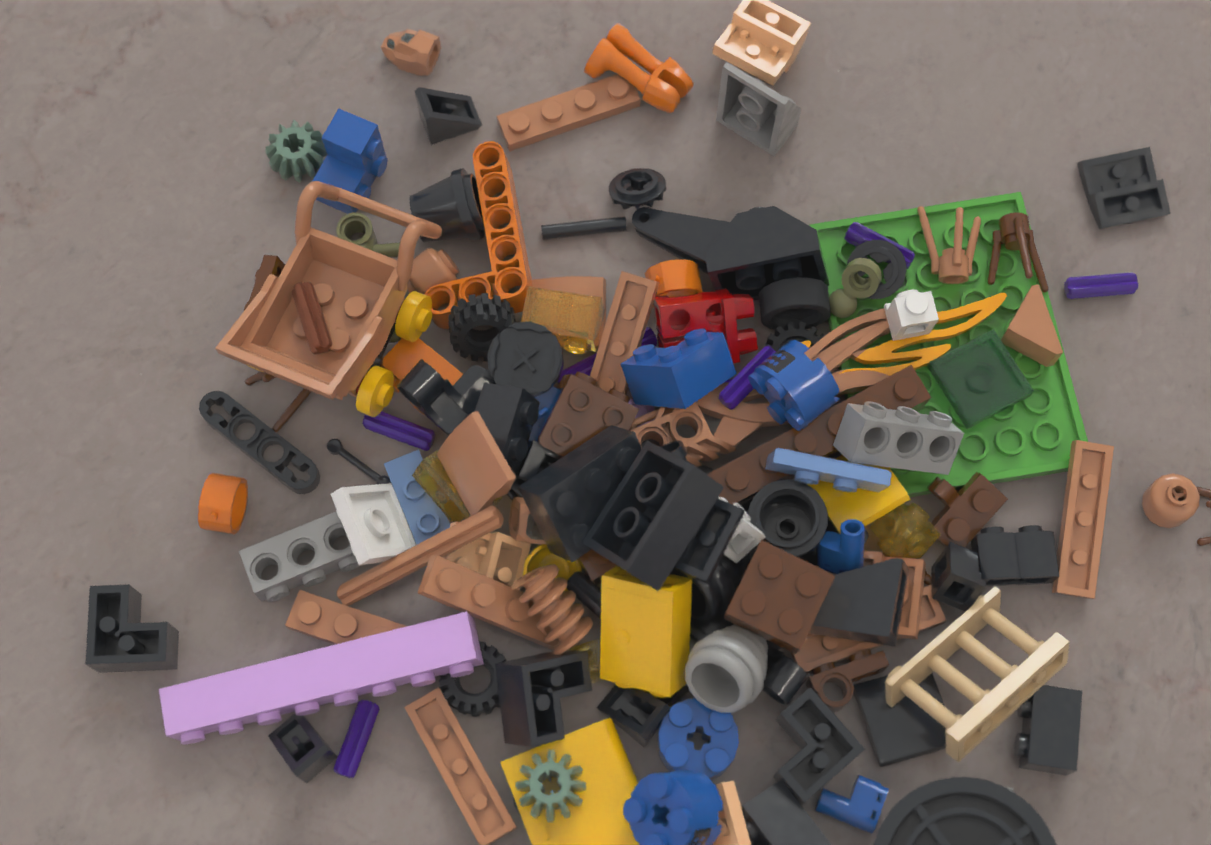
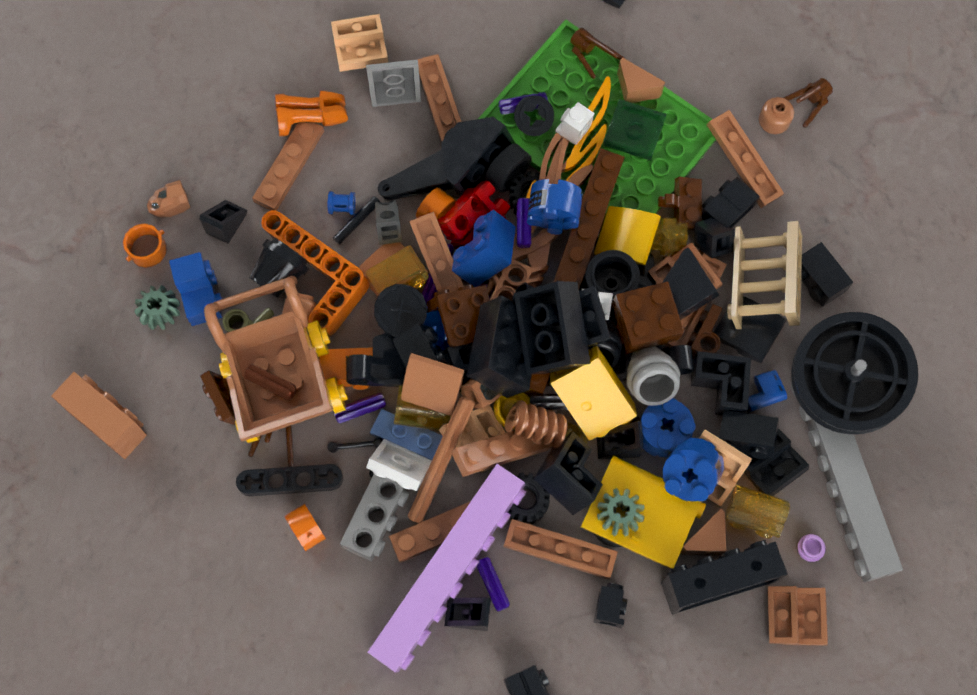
camera: 45 degrees left, 0 degrees up
black brick [85,584,179,673] -> none
black tyre [448,293,516,362] -> none
black gear [609,168,667,210] -> none
medium blue plate [765,448,892,492] -> none
blue piece [817,519,865,574] -> none
olive plate [829,258,882,318] -> none
light grey brick [833,401,964,475] -> none
nougat plant [917,206,981,284] -> none
dark purple axle [1064,272,1138,299] -> none
none -> nougat brick [51,372,147,459]
none -> orange piece [123,224,167,268]
none -> blue bush [327,191,356,215]
none -> dark grey leg [375,200,402,245]
none -> nougat plate [418,54,461,142]

